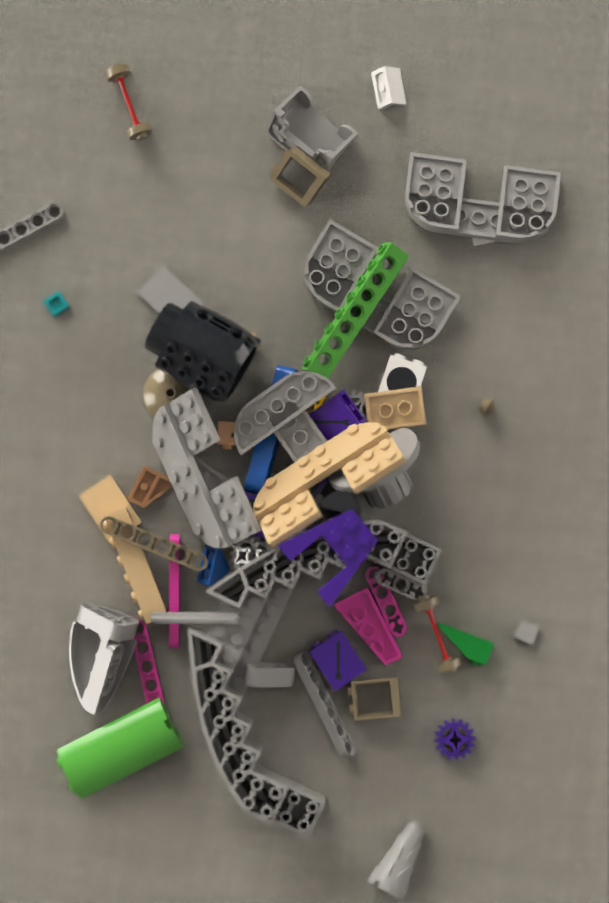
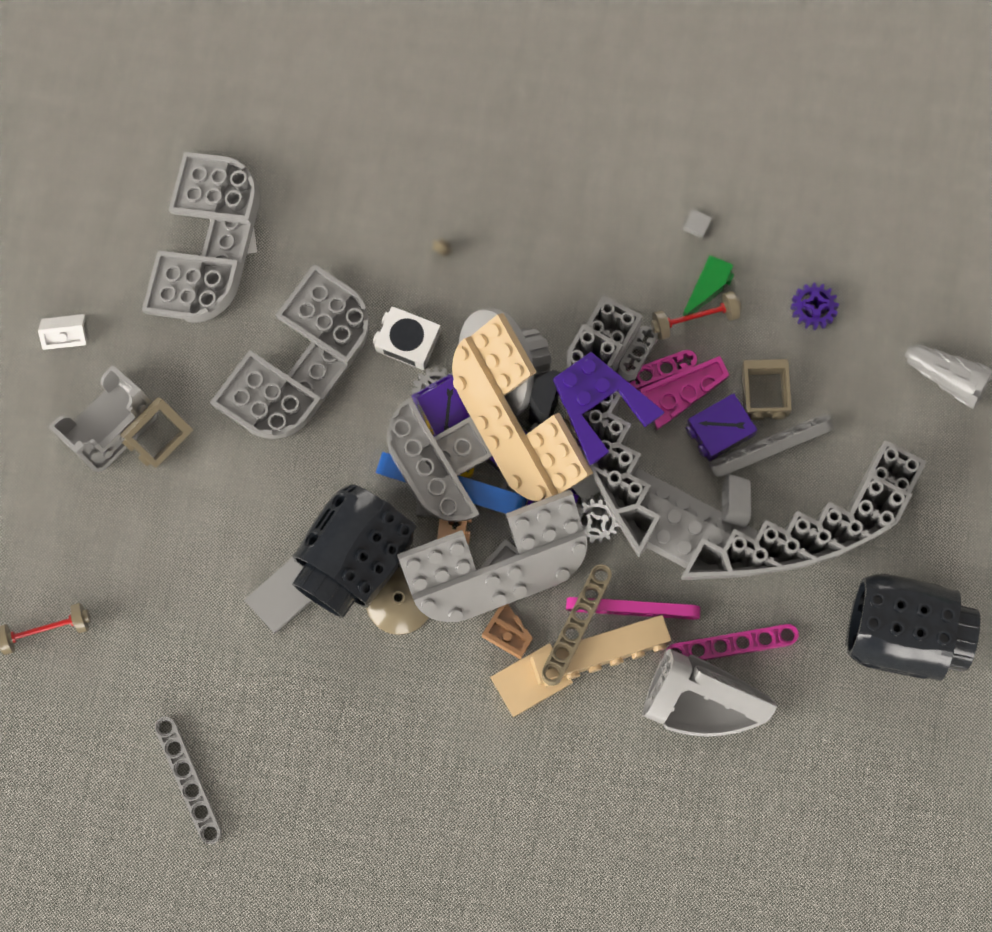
camera: 90 degrees left, 10 degrees down
teal tile [43,291,70,318] -> none
bright green cylinder [56,698,184,799] -> none
light grey axle [150,612,241,624] -> none
blue slope [197,545,230,586] -> none
bright green brick [301,242,409,378] -> none
tan tile [364,386,427,430] -> none
none -> black piece [845,574,981,681]

